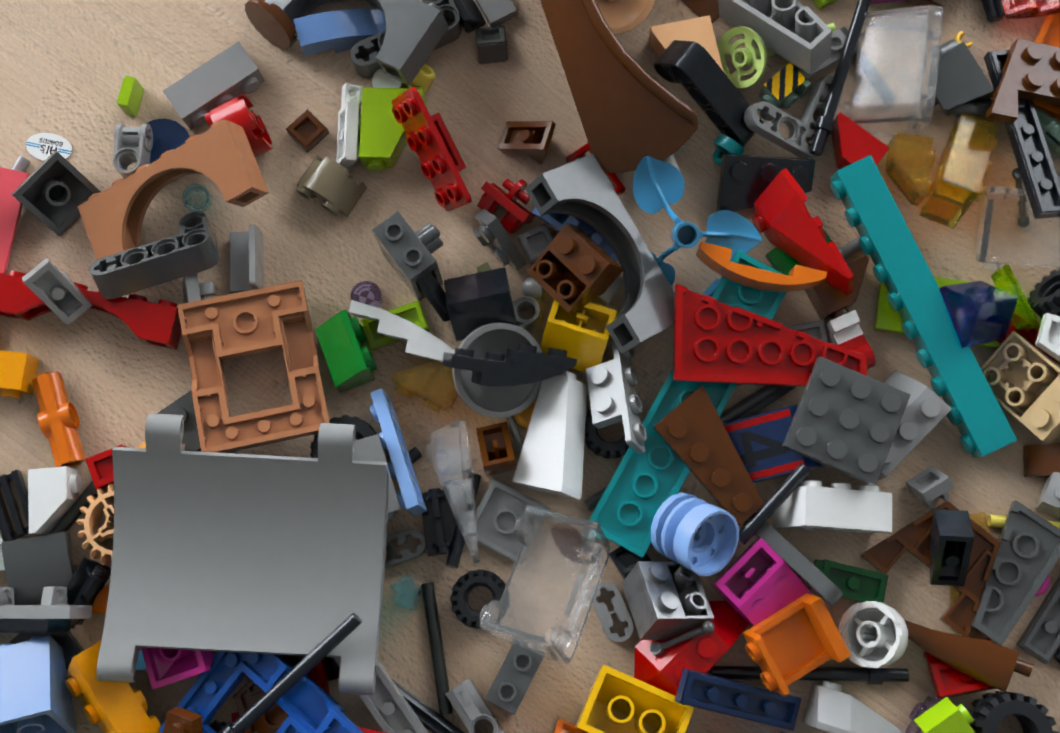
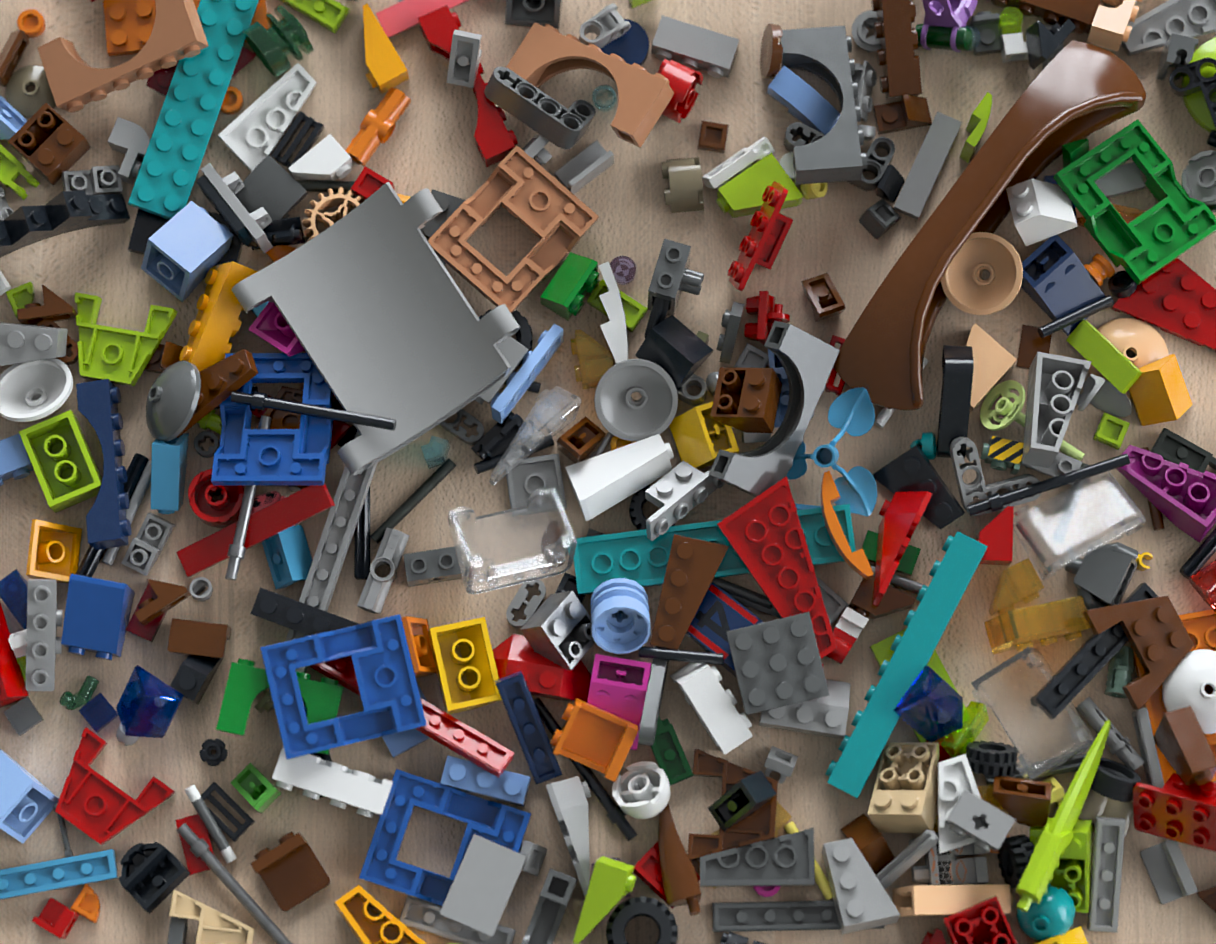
camera: 50 degrees right, 0 degrees up
black slope [442,343,577,386] -> none
black tyre [450,569,509,629] -> none
dark grey hinge [649,621,715,656] -> none

